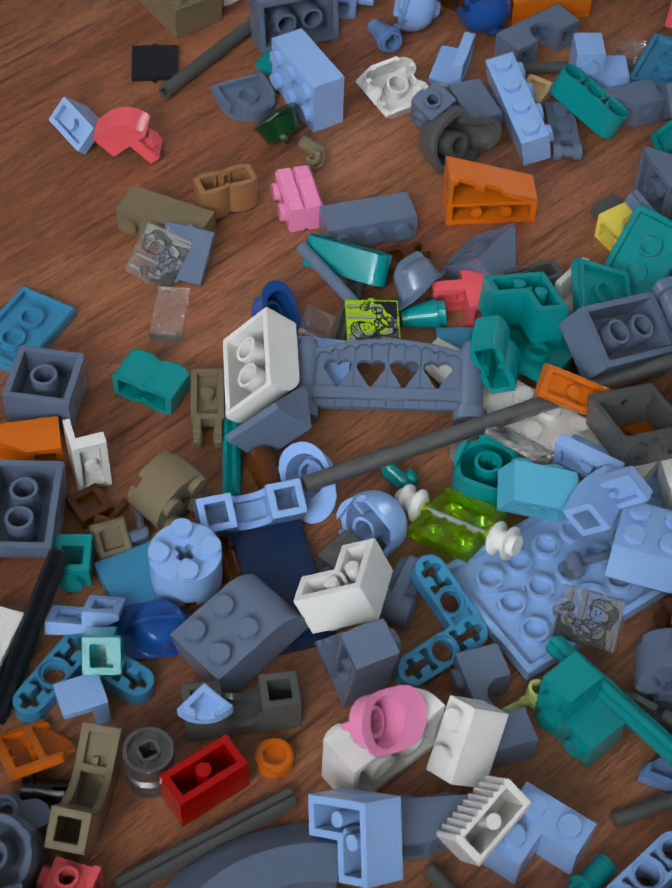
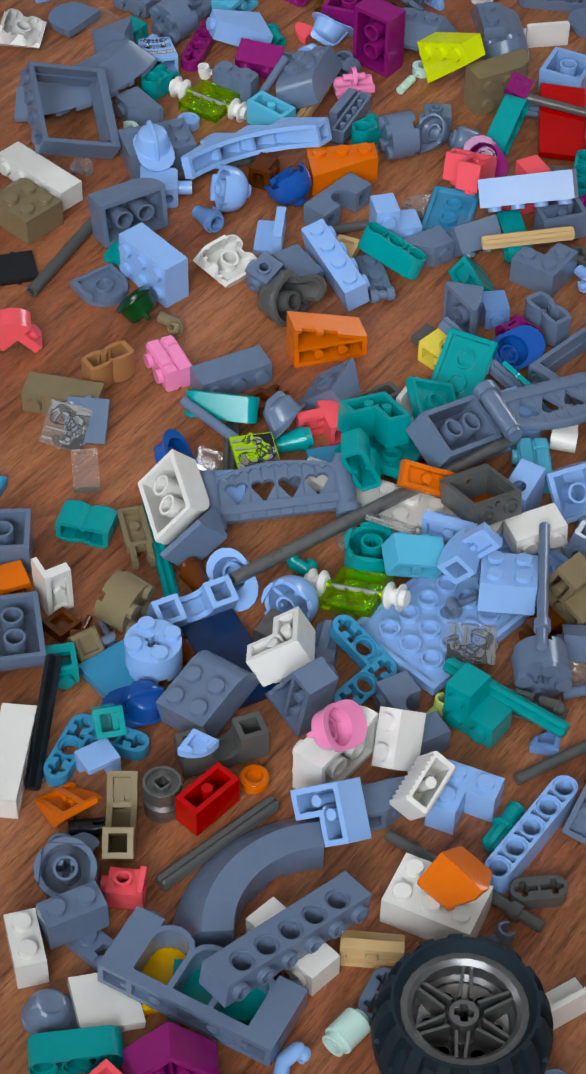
camera: 10 degrees left, 5 degrees down
light blue slope [45,595,126,635] -> none

